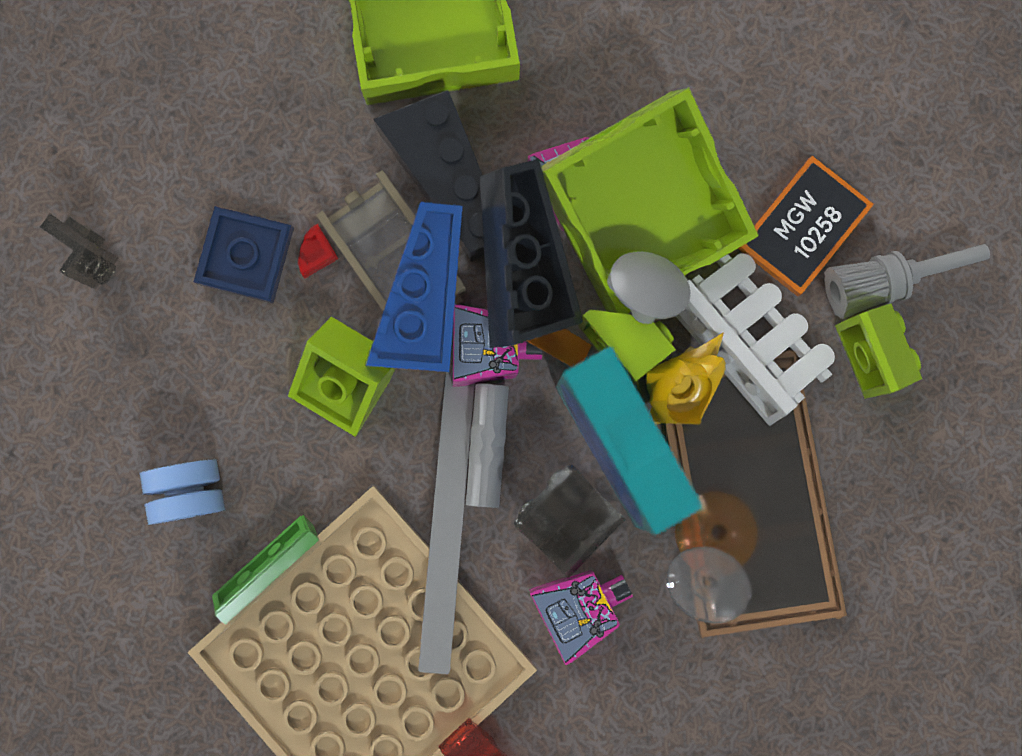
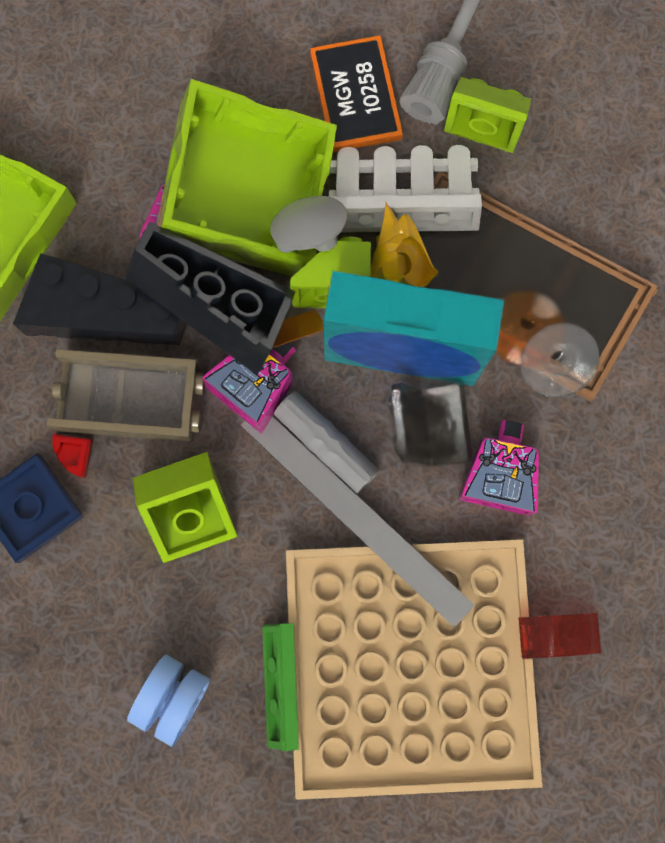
camera: 50 degrees left, 5 degrees down
blue wing [365,202,462,372] -> none

